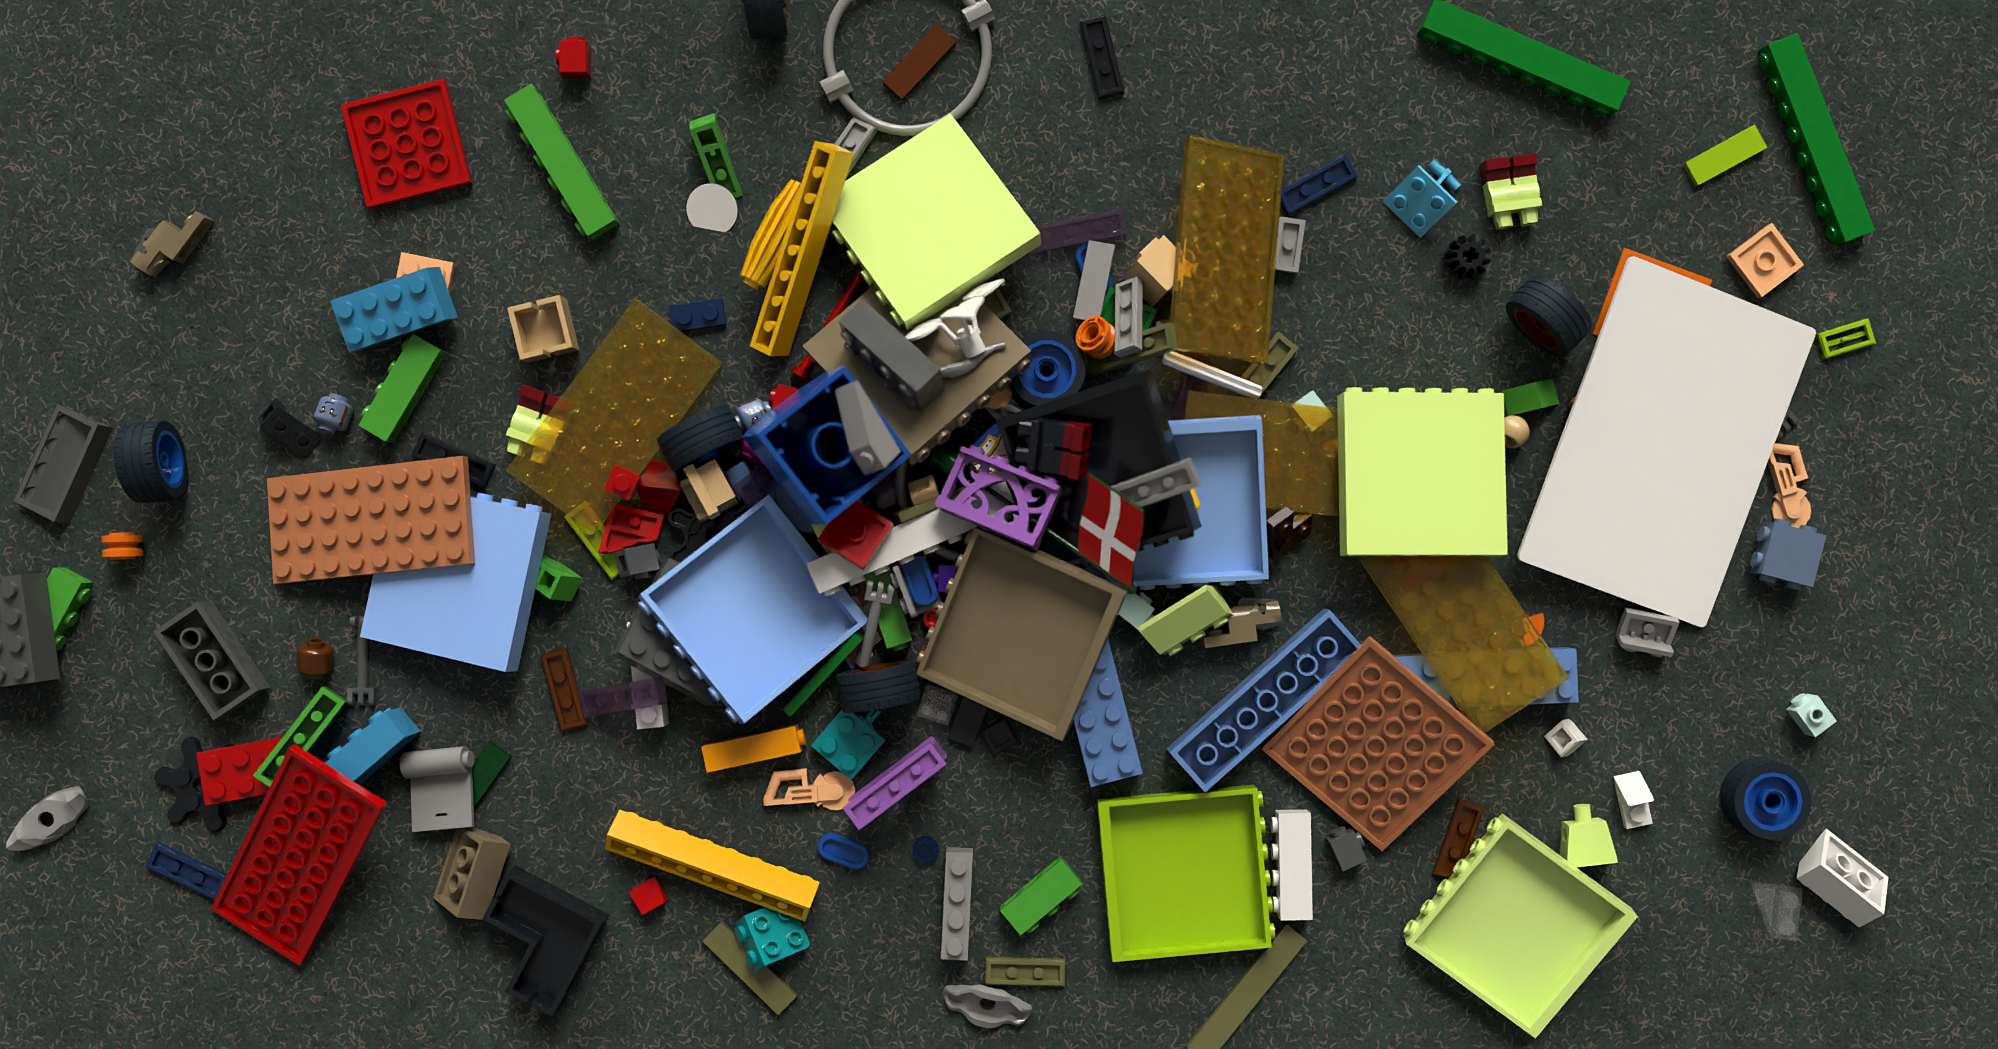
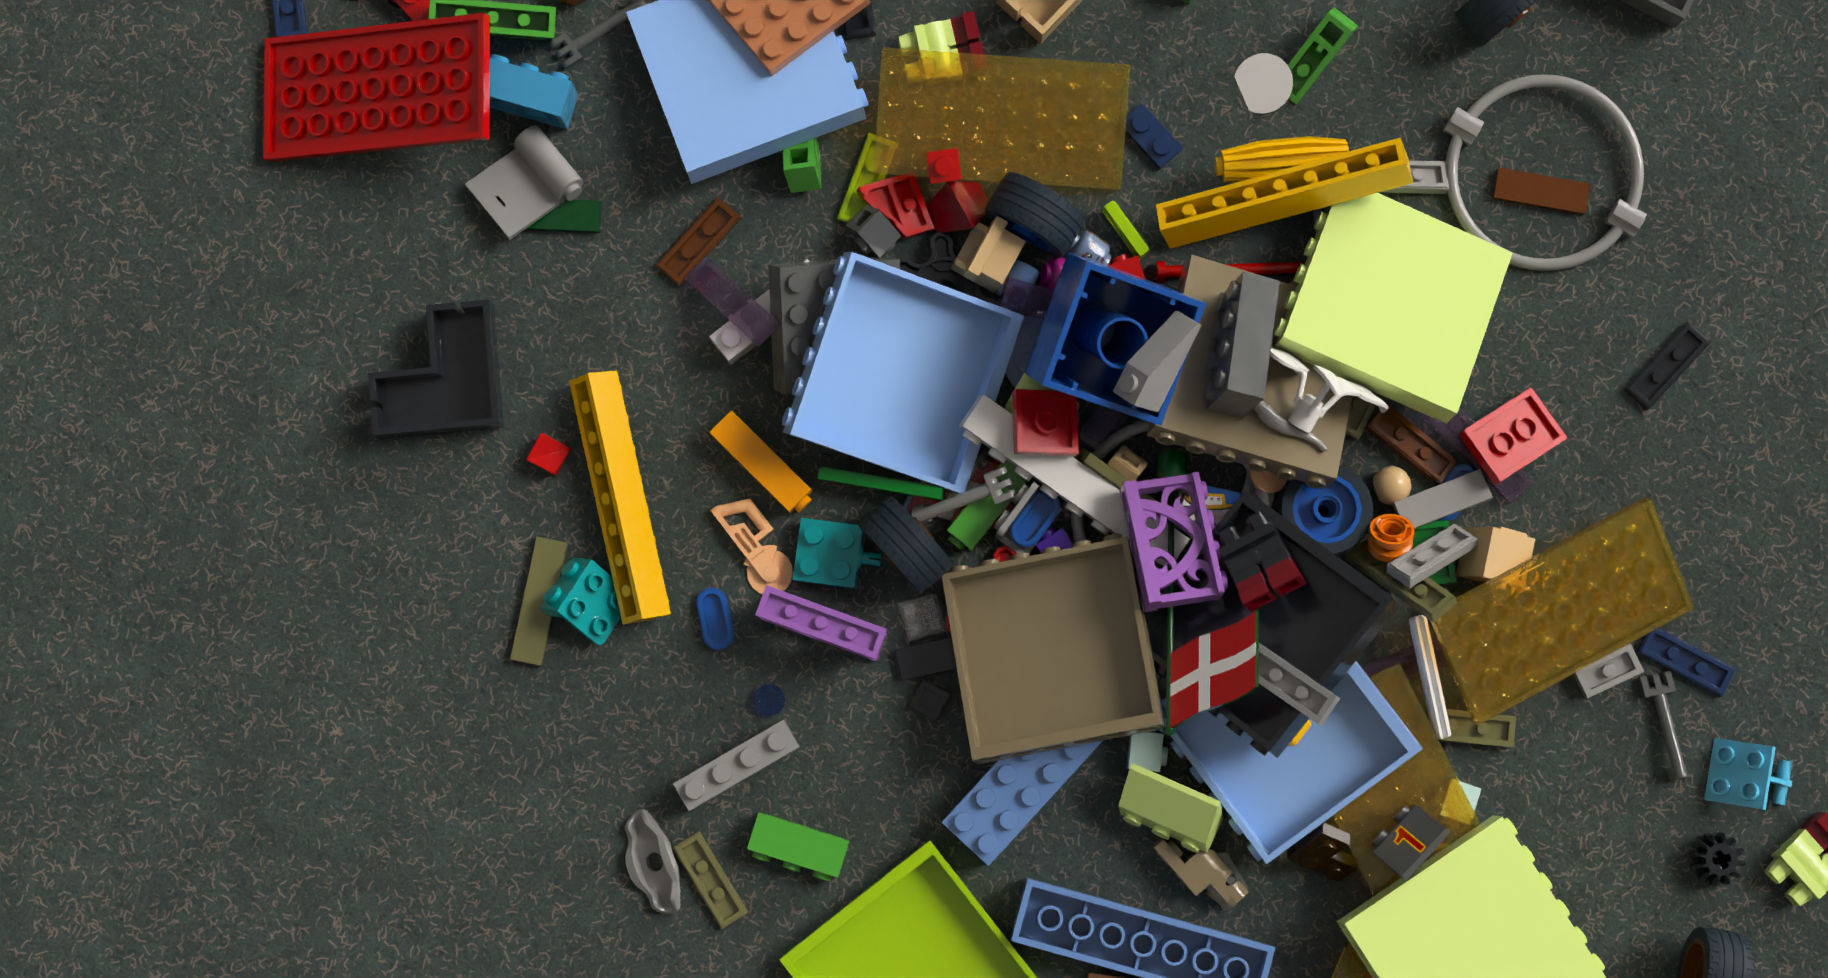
camera: 55 degrees right, 5 degrees down
dark tan slope [433,827,511,920] -> none
none -> lime tile [1102,200,1149,260]
none -> reddish brown tile [1365,402,1458,486]
none -> dark grey slope [1370,804,1450,881]
none -> tan piece [1373,466,1411,506]
none -> plate [1459,387,1567,486]
none -> dark grey hinge [1638,671,1689,782]

